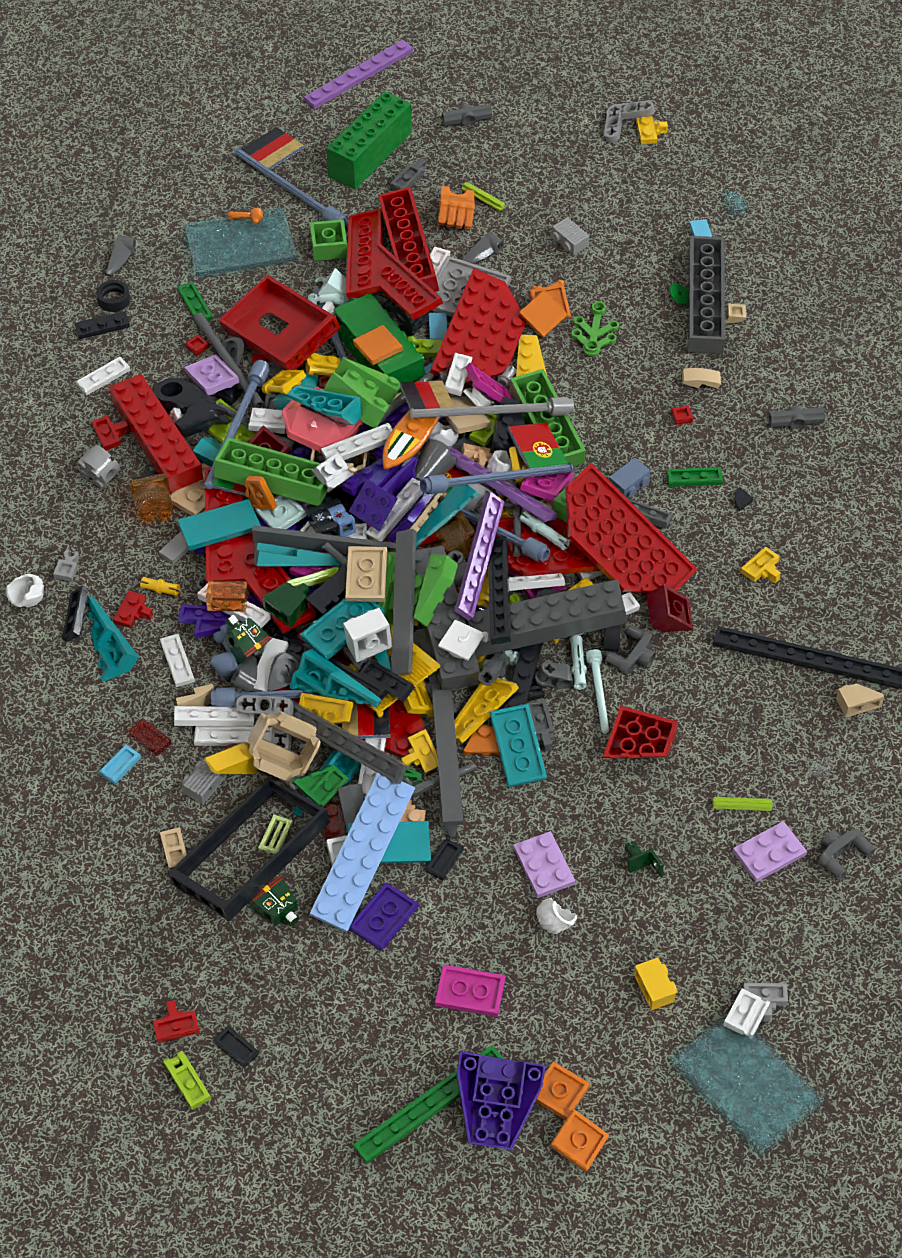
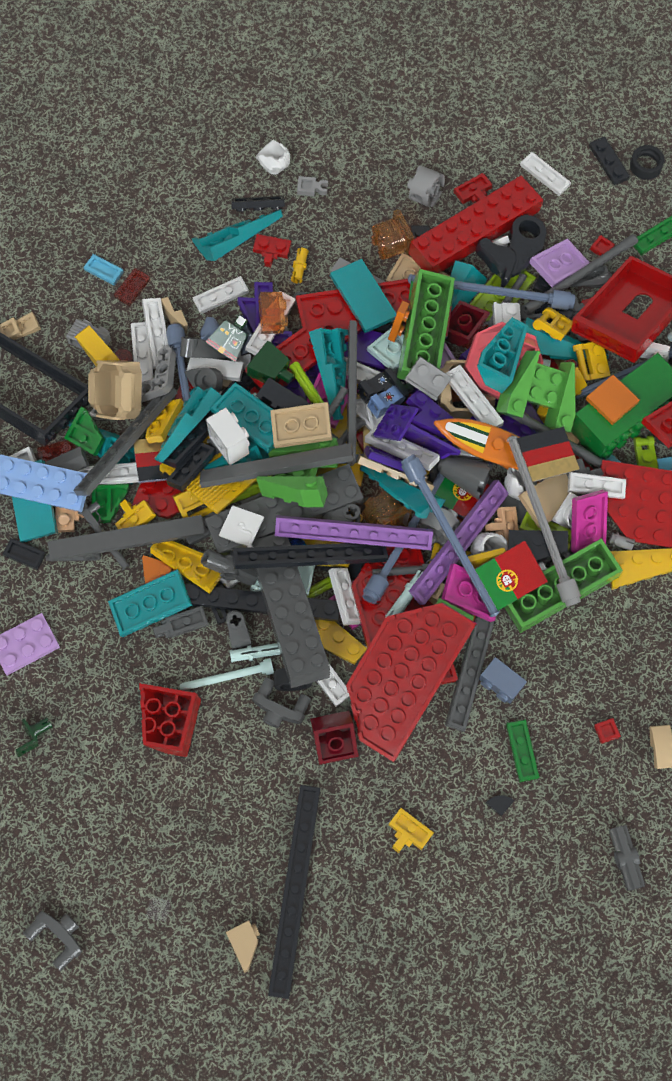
camera: 80 degrees right, 15 degrees up
yellowish green tile [258,815,293,855] -> none
lime axle [712,797,773,811] -> none
lavender plate [733,821,807,882] -> none

